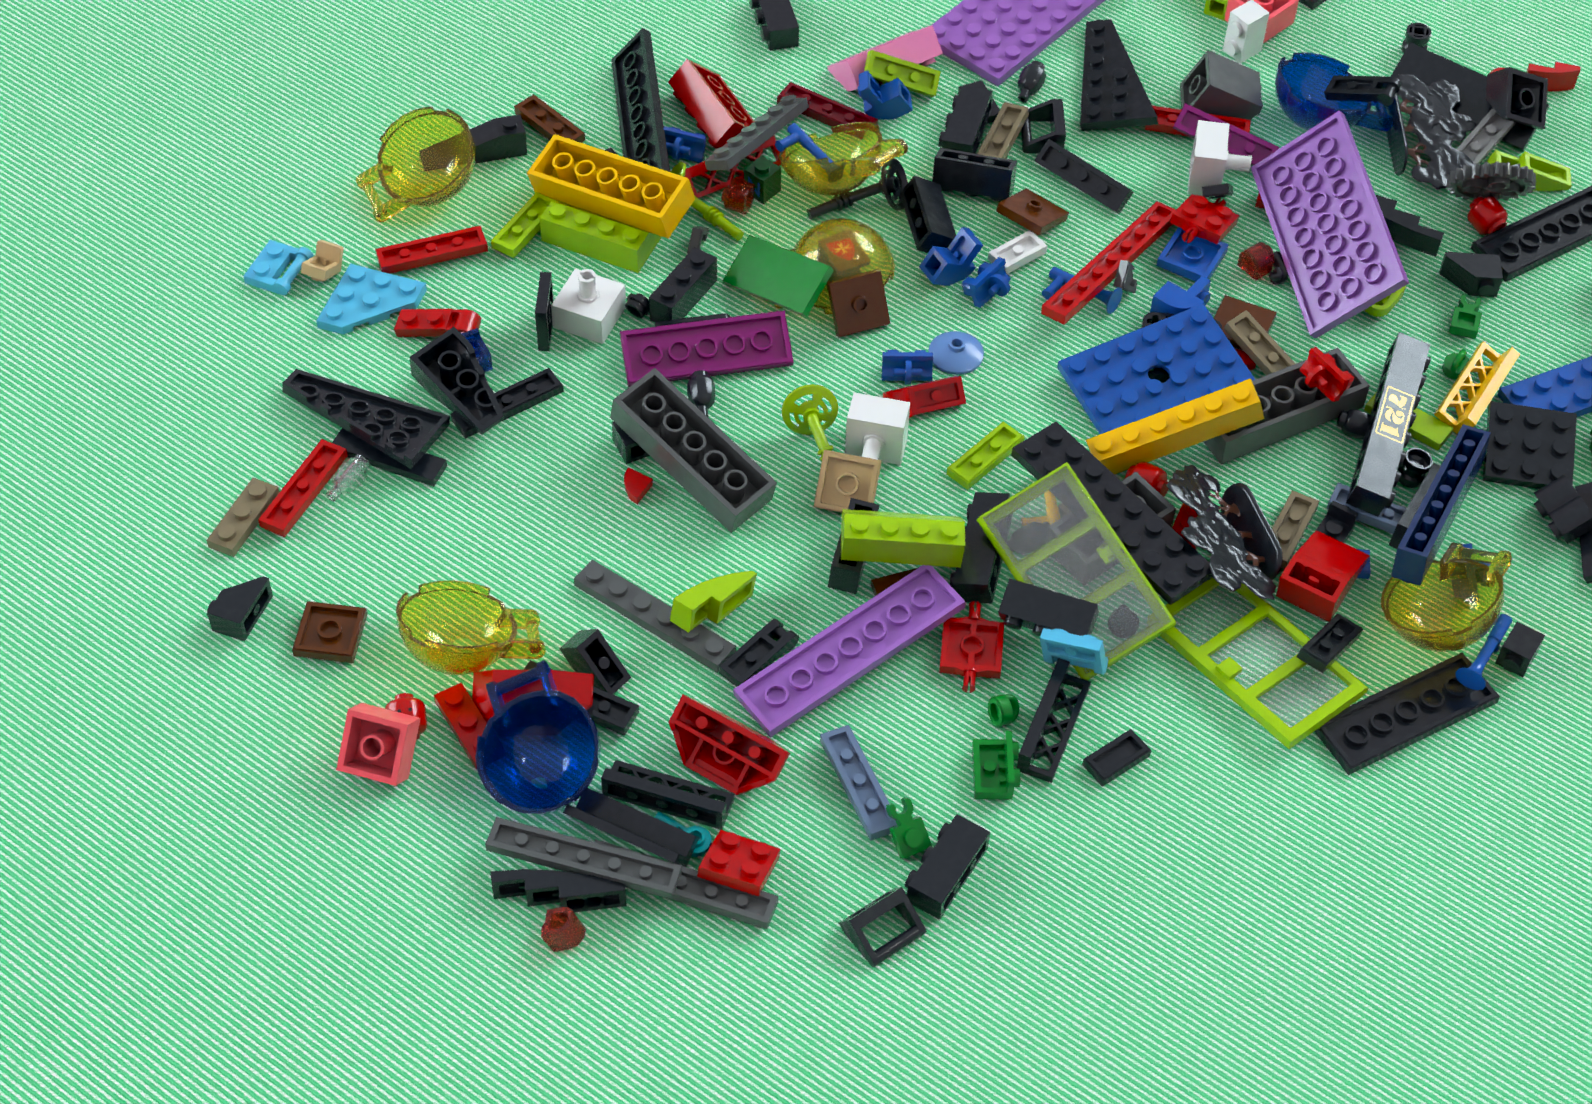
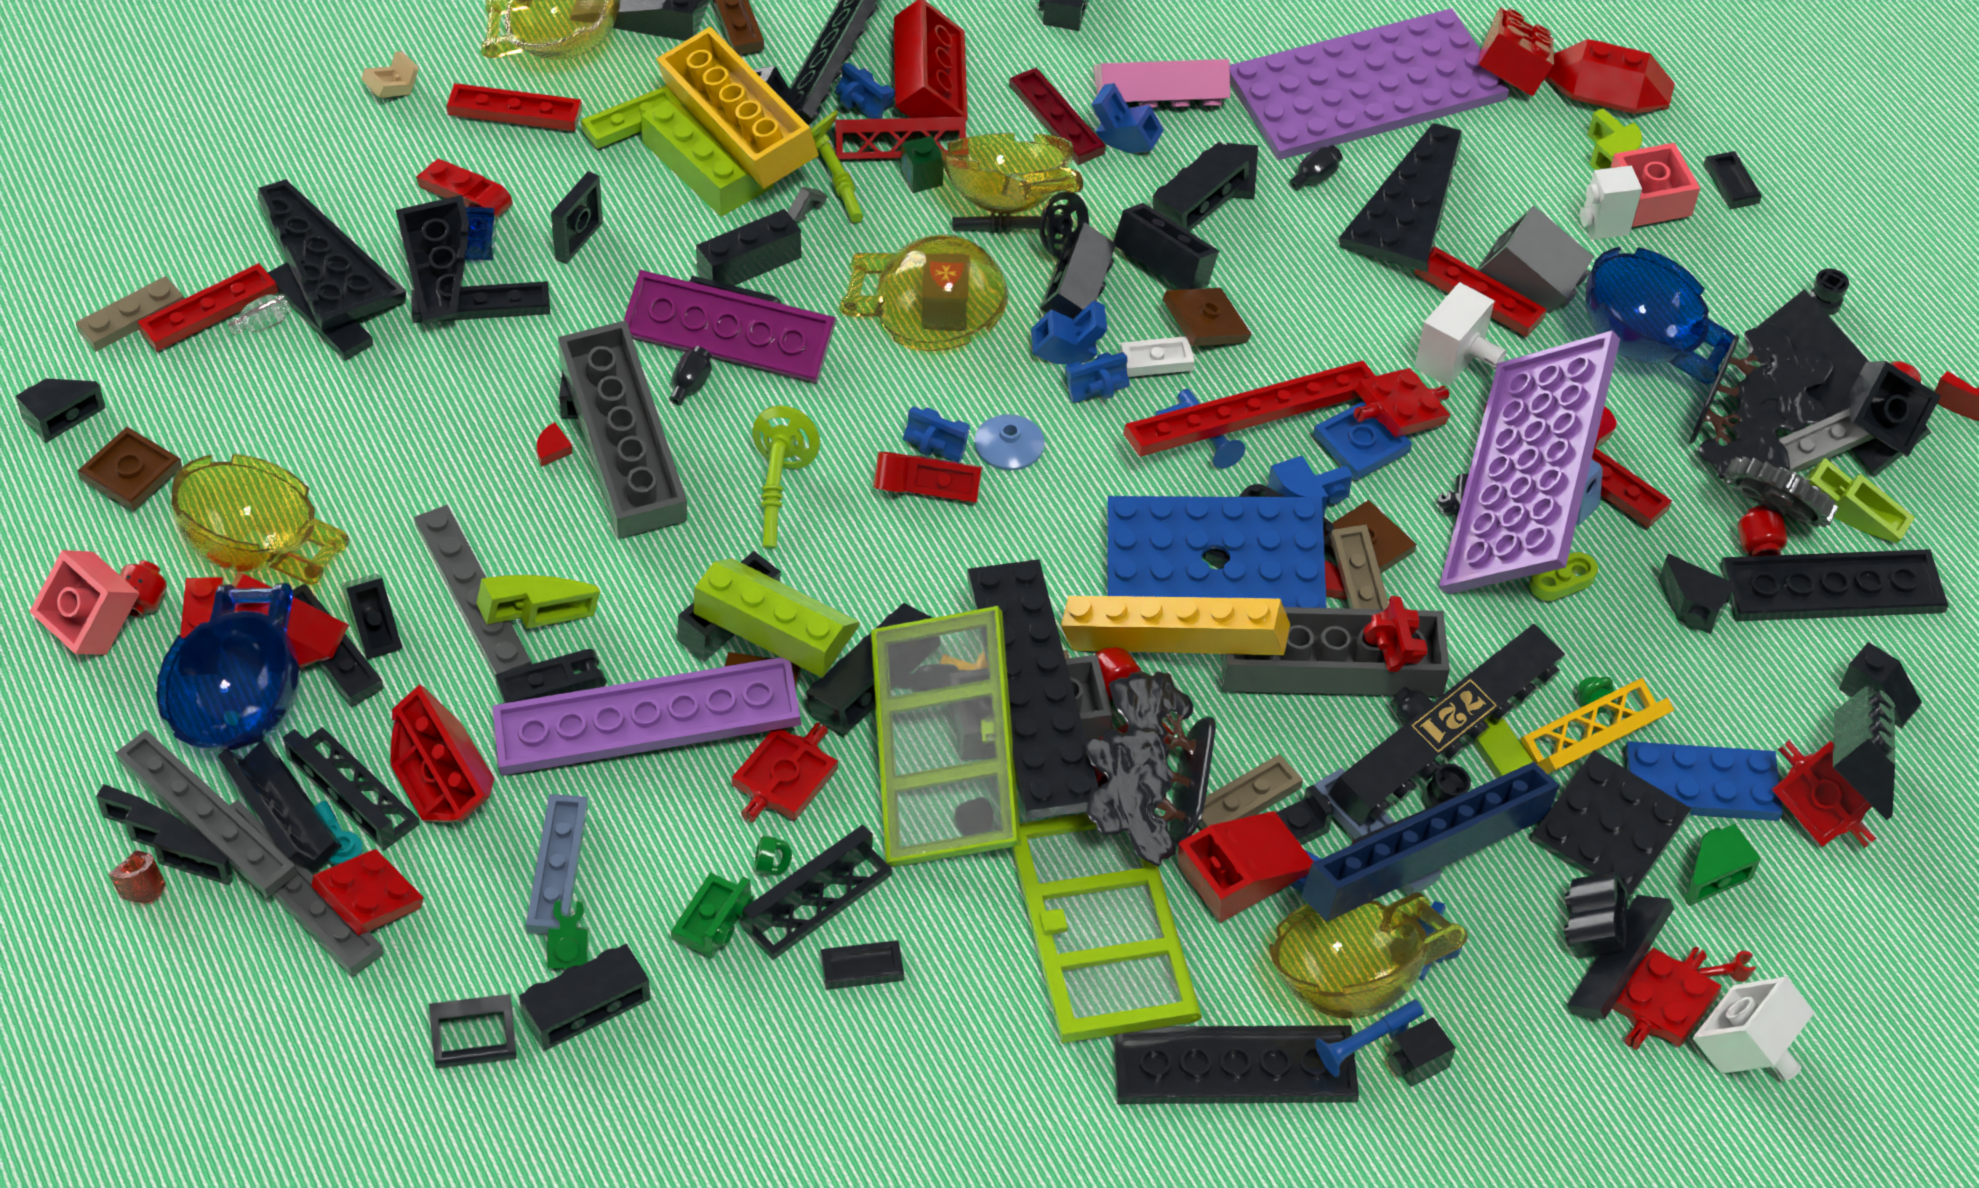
camera: 25 degrees right, 0 degrees up
medium azure plate [243,240,313,296] -> none
medium azure plate [316,264,427,334] -> none
white brick [551,268,626,344] -> none
black plate [625,293,649,318] -> none
dark grey plate [704,95,809,171] -> none
clear red plate [721,178,755,214] -> none
green tile [723,235,834,317] -> none
blue piece [775,123,849,184] -> none
tan tile [813,450,882,513] -> none
reddish brown plate [827,269,891,337] -> none
white brick [845,392,910,465] -> none
lime plate [864,50,941,97] -> none
lime tile [946,421,1025,490] -> none
dark tan plate [977,102,1029,159] -> none
black brick [998,578,1099,636] -> none
black tile [1021,99,1066,154] -> none
black plate [1034,139,1134,214] -> none
medium azure plate [1040,628,1108,675] -> none
dark grey tile [1113,260,1137,294] -> none
magenta plate [1173,103,1279,166] -> none
black tile [1202,183,1234,199] -> none
clear red plate [1237,242,1274,281] -> none
black tile [1297,614,1363,673] -> none
black plate [1324,75,1402,106] -> none
black slope [1376,195,1444,257] -> none
green plate [1448,294,1482,339] -> none

